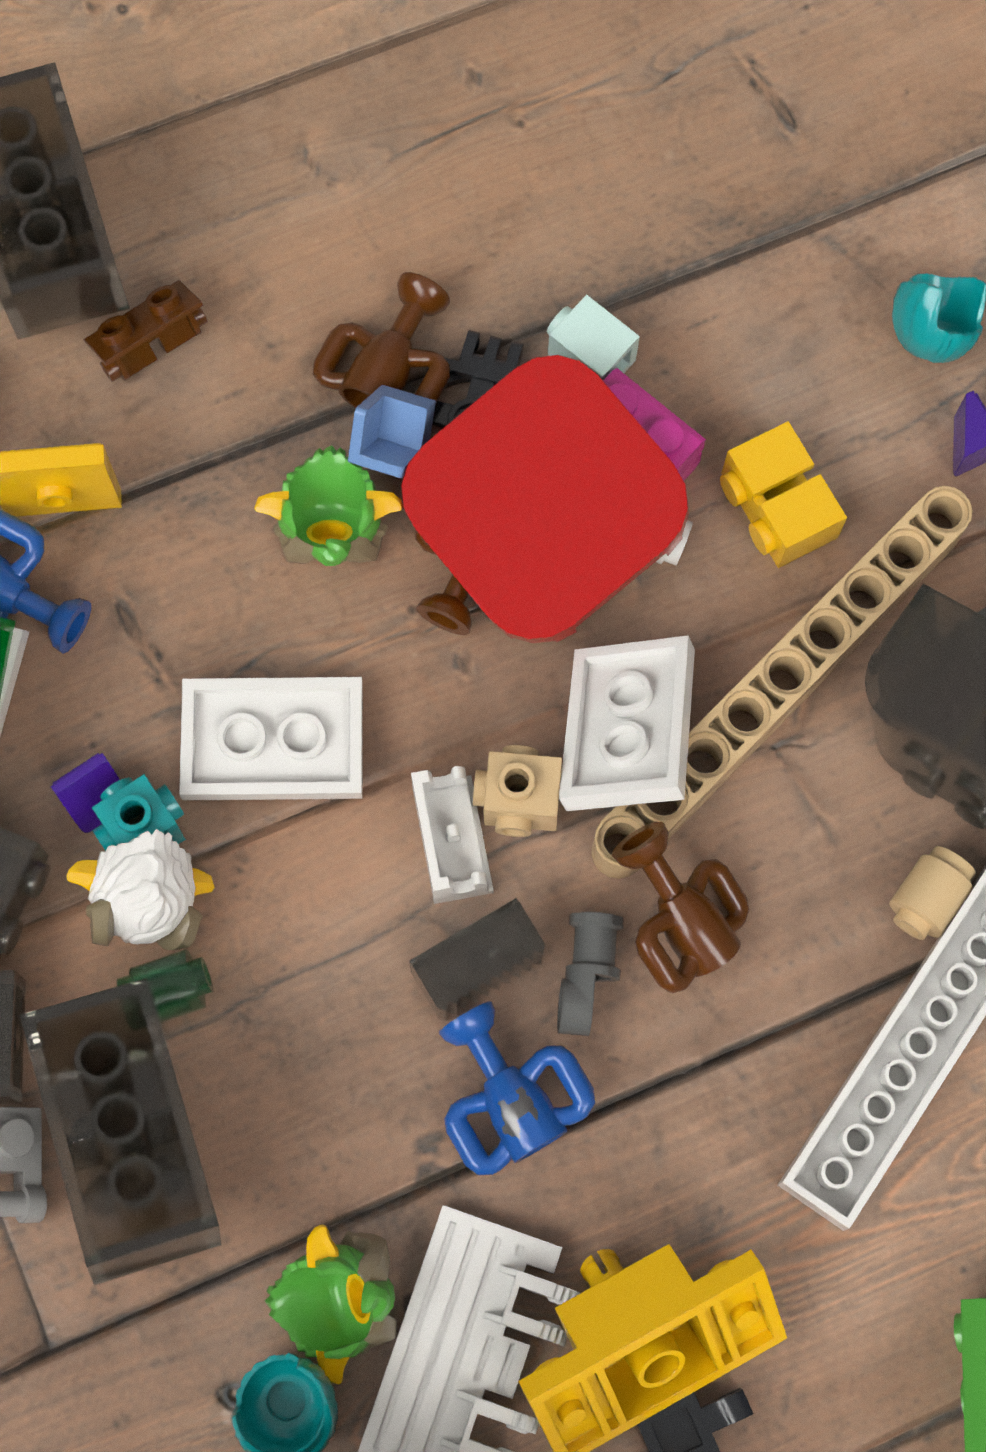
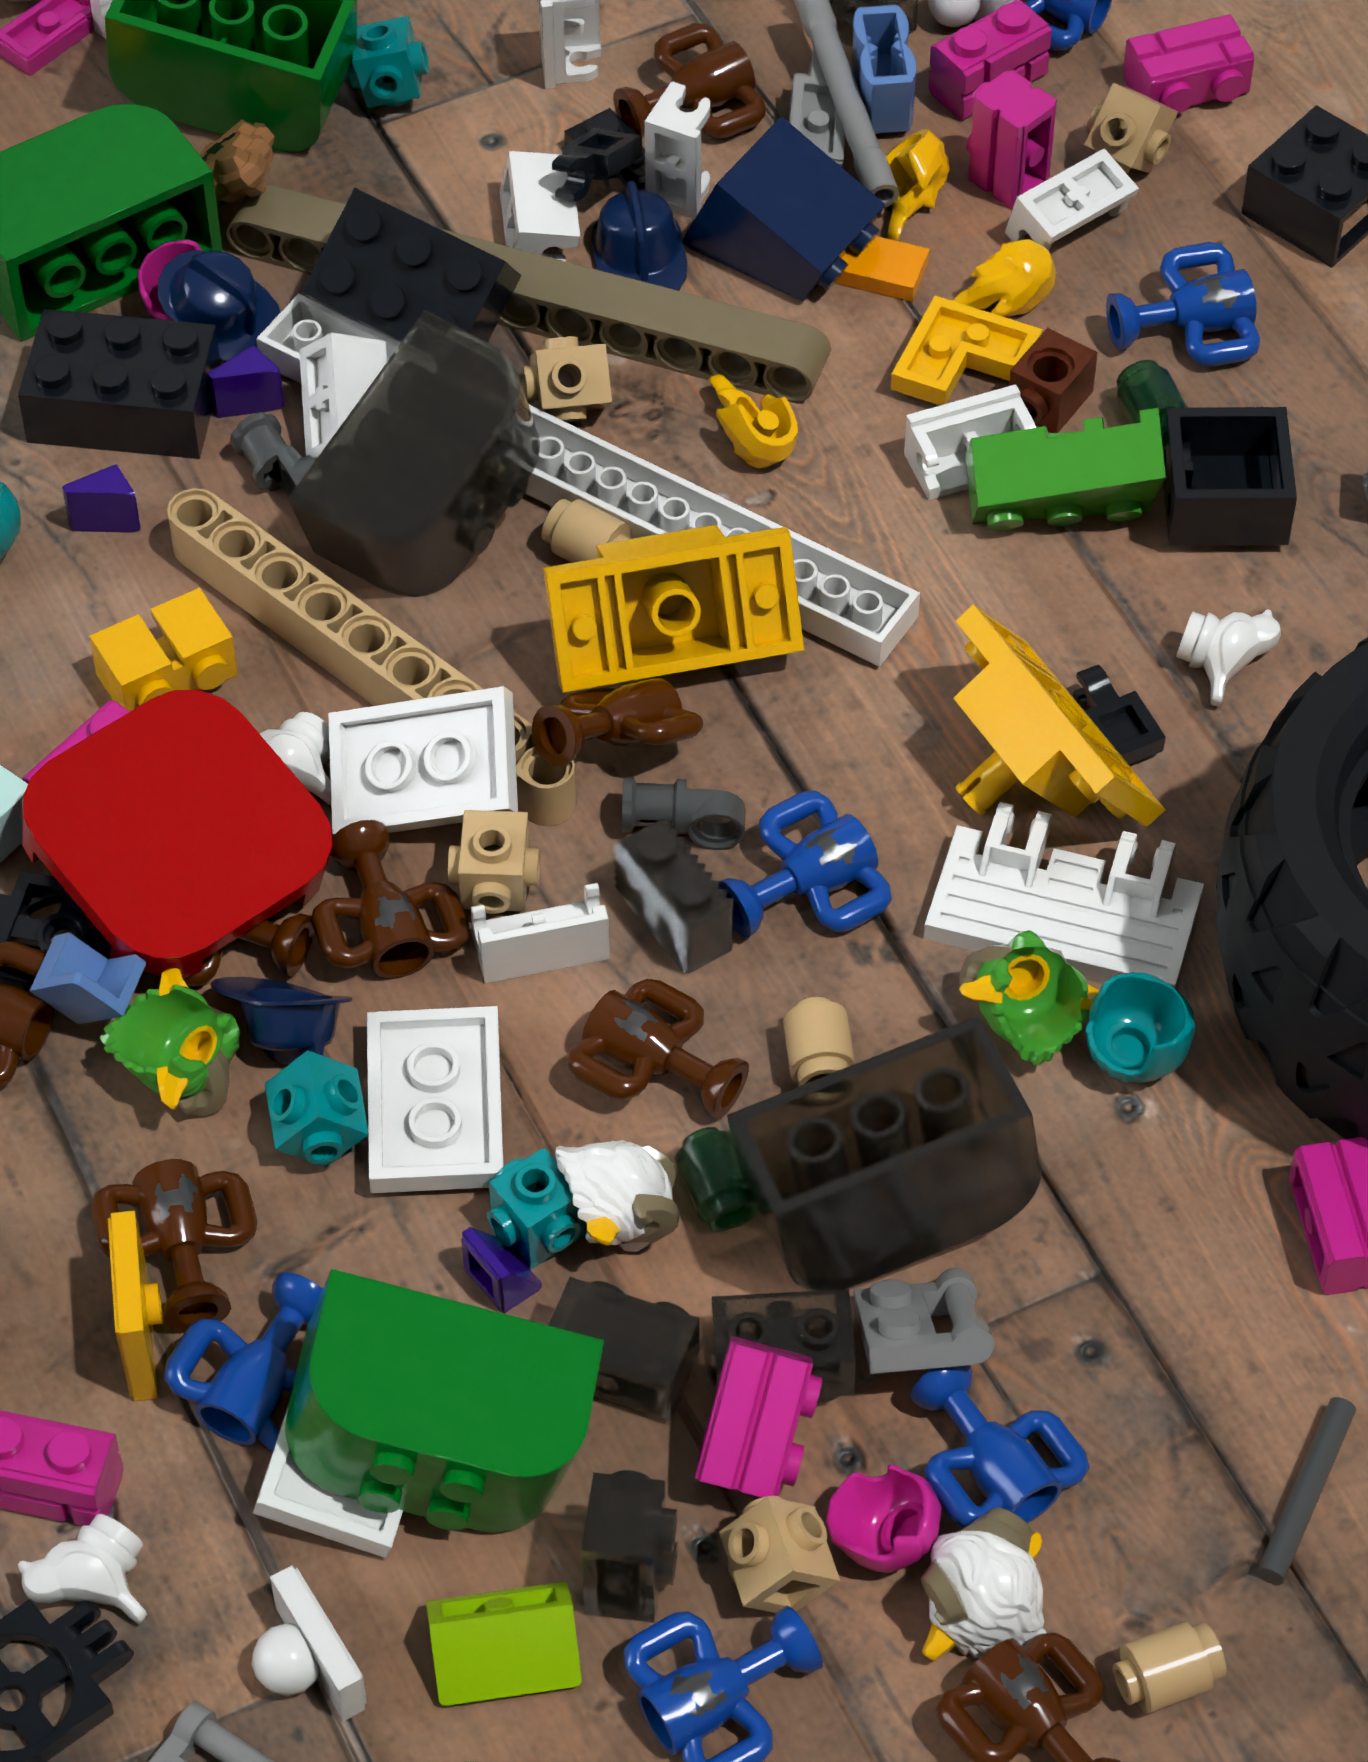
camera: 90 degrees left, 20 degrees down
none -> reddish brown piece [90,1159,258,1332]
none -> dark blue piece [210,977,352,1064]
none -> white animal [260,712,331,805]
none -> teal brick [265,1050,369,1167]
none -> reddish brown piece [311,820,470,979]
none -> yellow brick [543,525,804,693]
none -> reddish brown piece [567,979,749,1120]
none -> tan brick [783,997,856,1099]

